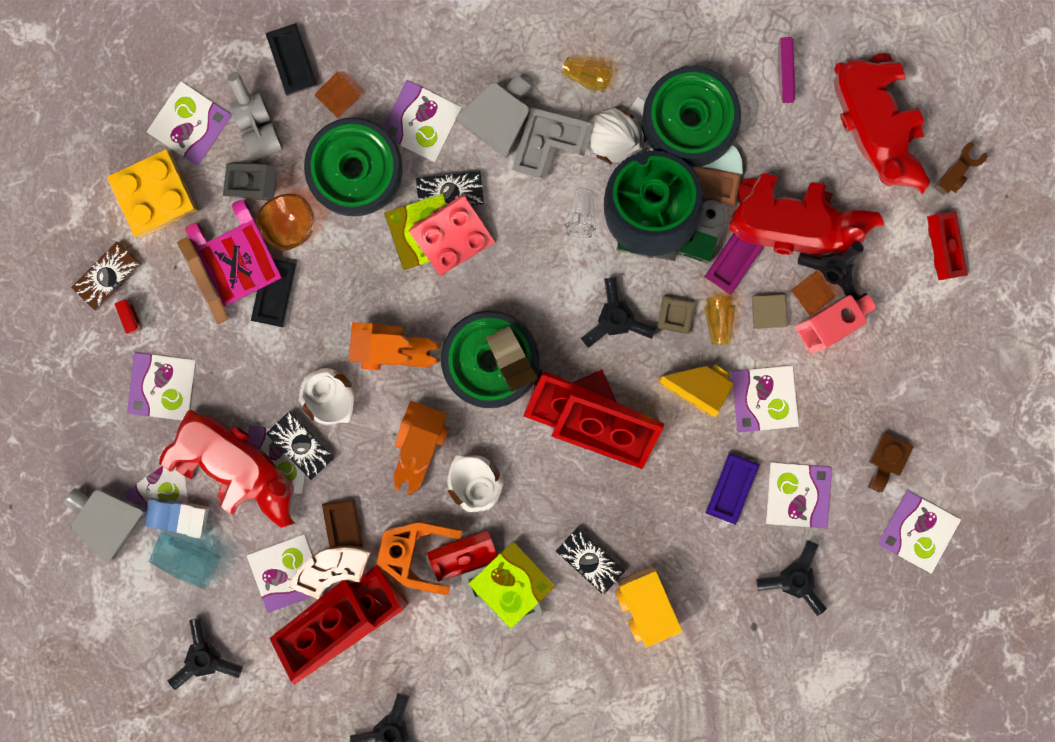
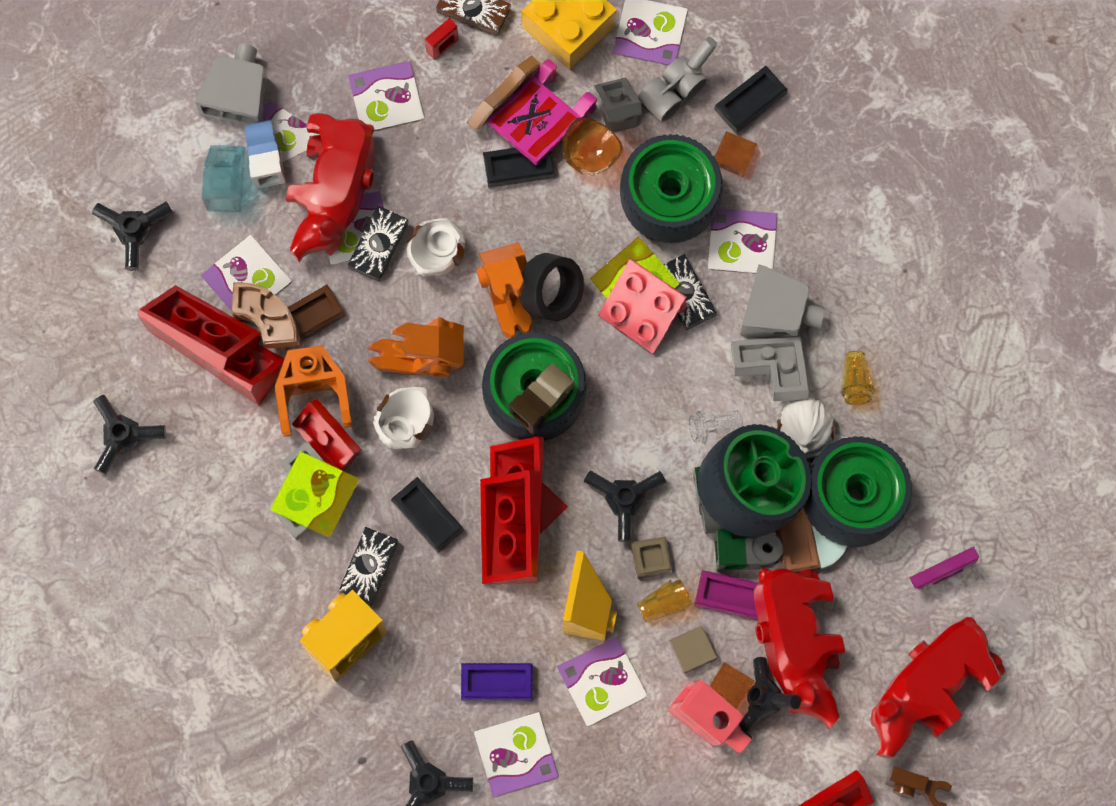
camera: 70 degrees right, 15 degrees down
none -> black tile [391,477,464,553]
none -> black tyre [519,253,584,322]

